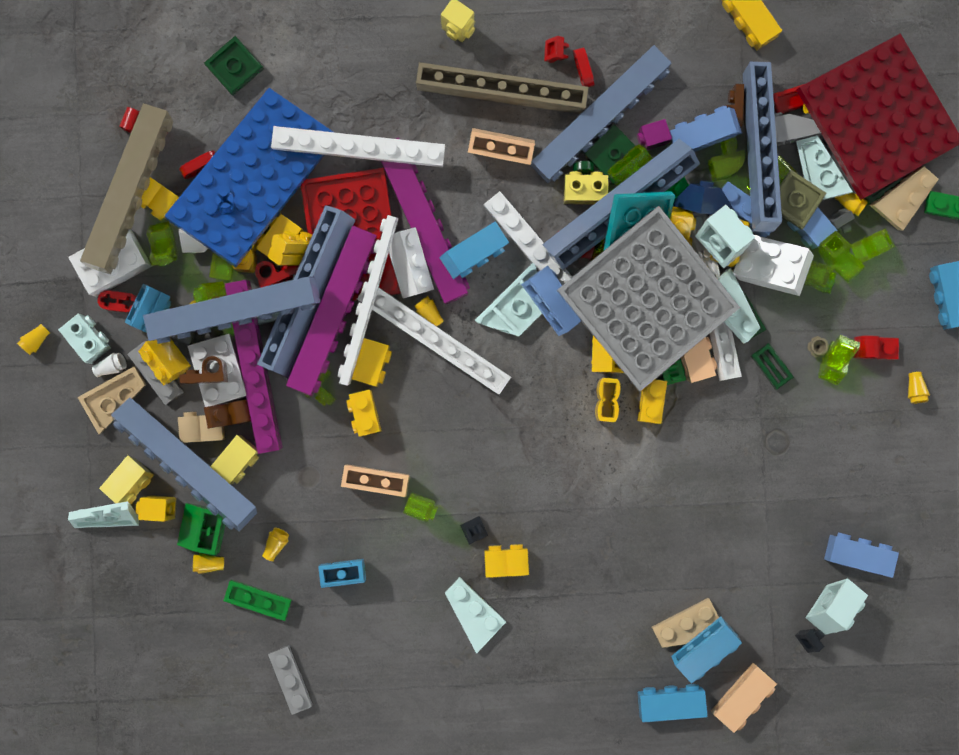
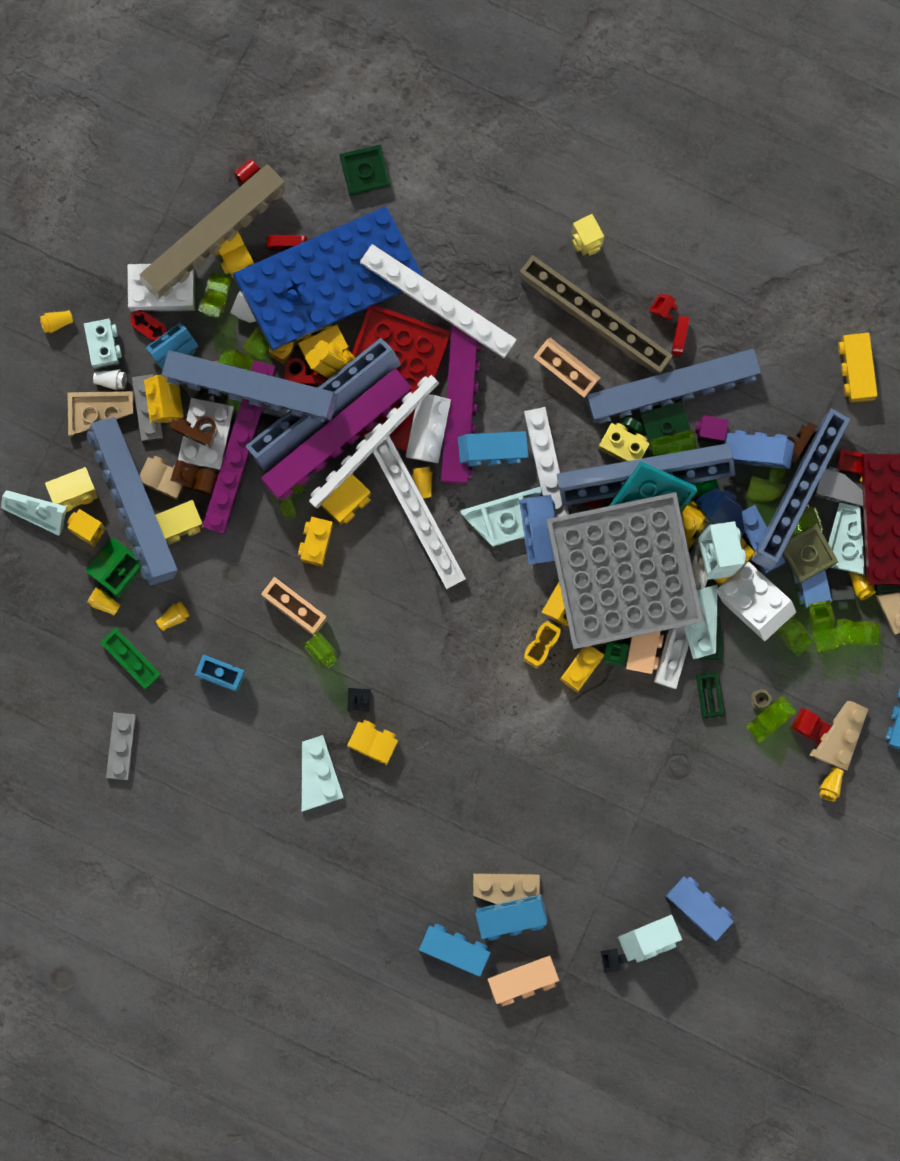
camera: 30 degrees right, 5 degrees down
none -> tan wing [810,701,868,771]

